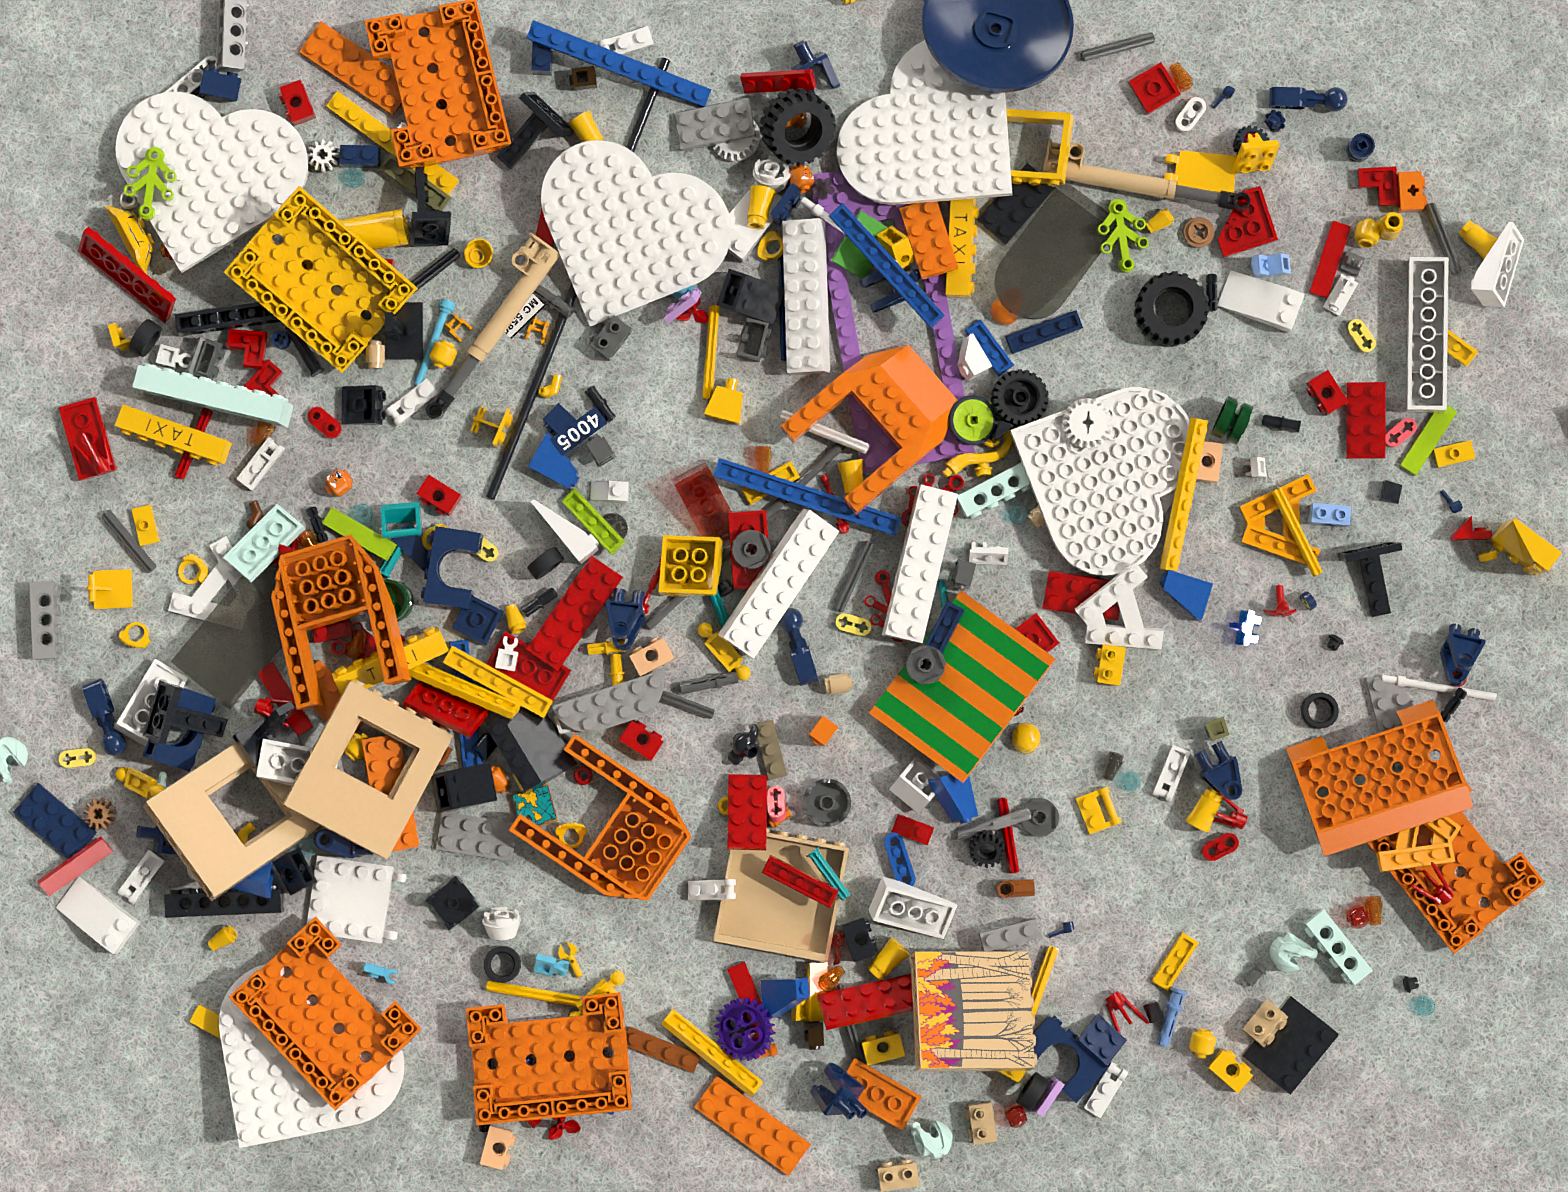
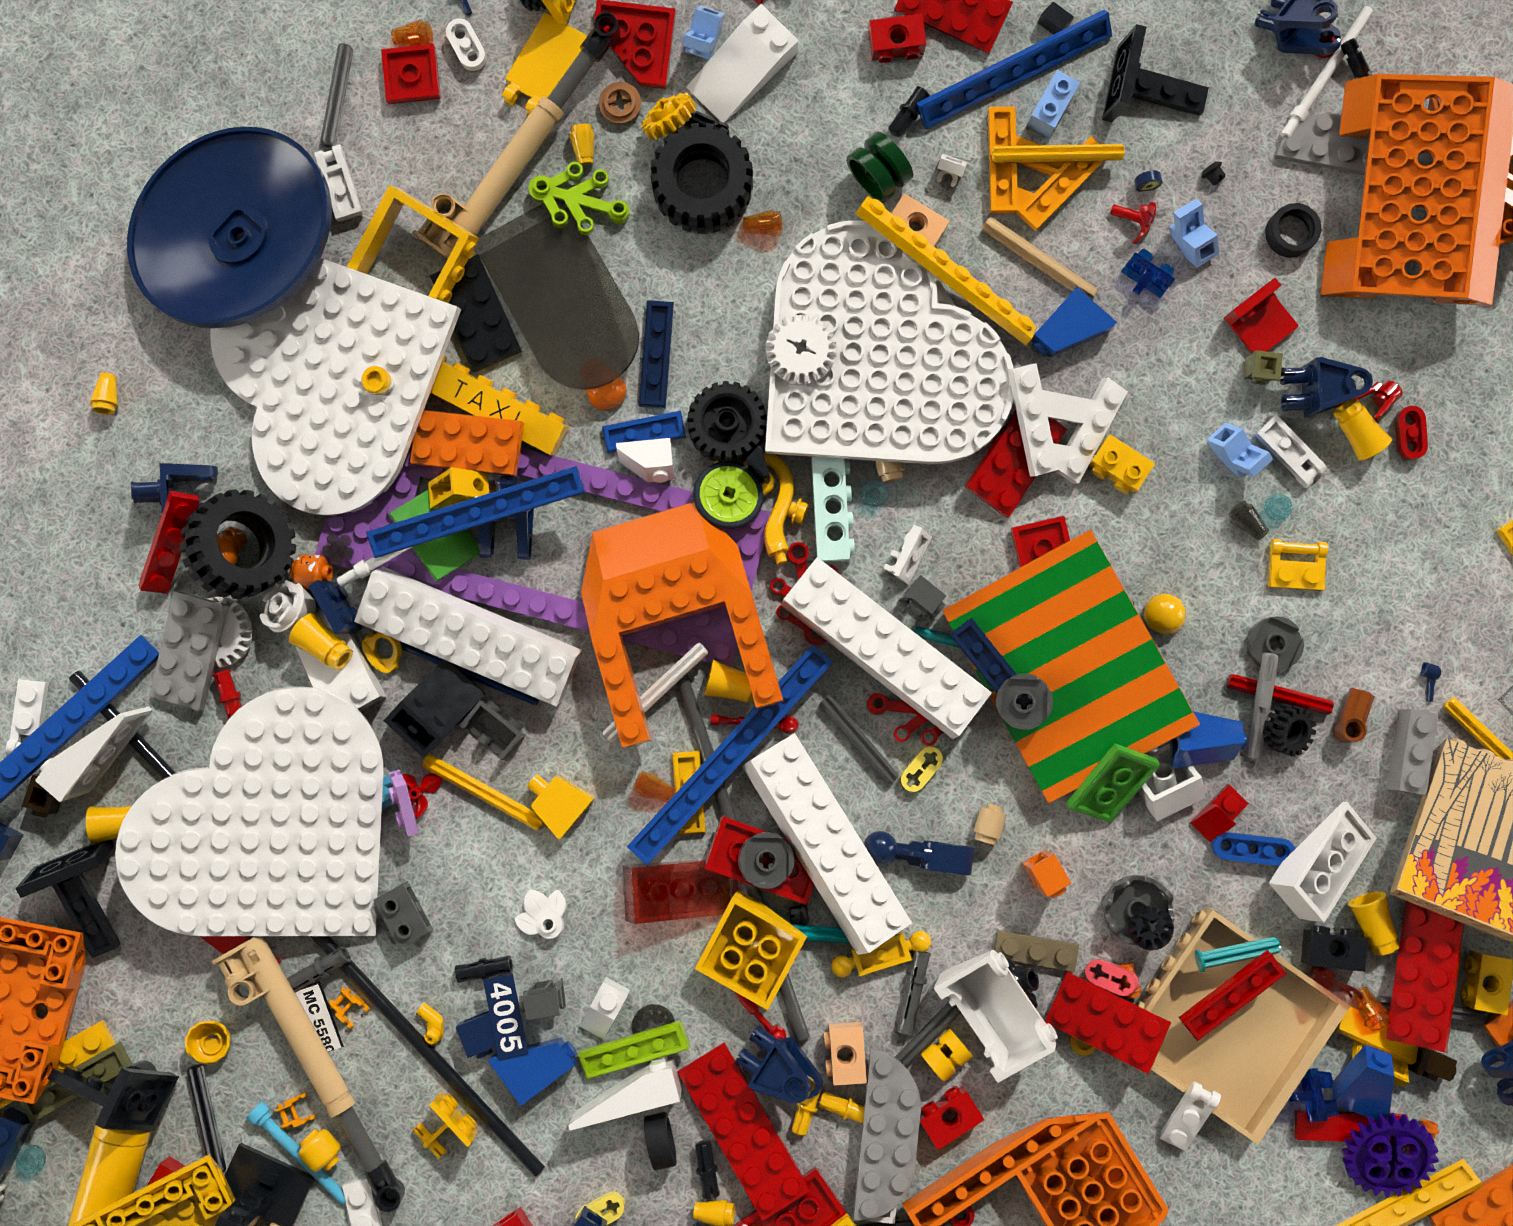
camera: 70 degrees left, 0 degrees up
none -> white slope [35,707,153,802]
none -> red pin [212,669,242,720]
none -> white plate [314,144,364,222]
none -> yellow tile [361,366,391,395]
none -> white plate [515,890,566,939]
none -> yellow gear [641,92,696,140]
none -> clear orange cone [743,209,783,236]
none -> blue tile [917,10,1113,129]
none -> yellow wheel [921,1029,974,1082]
none -> white windscreen [934,950,1057,1083]
none -> tan axle [982,217,1097,300]
none -> bright green tile [1066,743,1160,823]
none -> black gear [1128,906,1174,951]
none -> light blue brick [1169,199,1219,267]
none -> light blue brick [1207,422,1273,477]
none -> red bracket [1223,278,1298,353]
none -> clear blue hips [1289,1068,1339,1122]

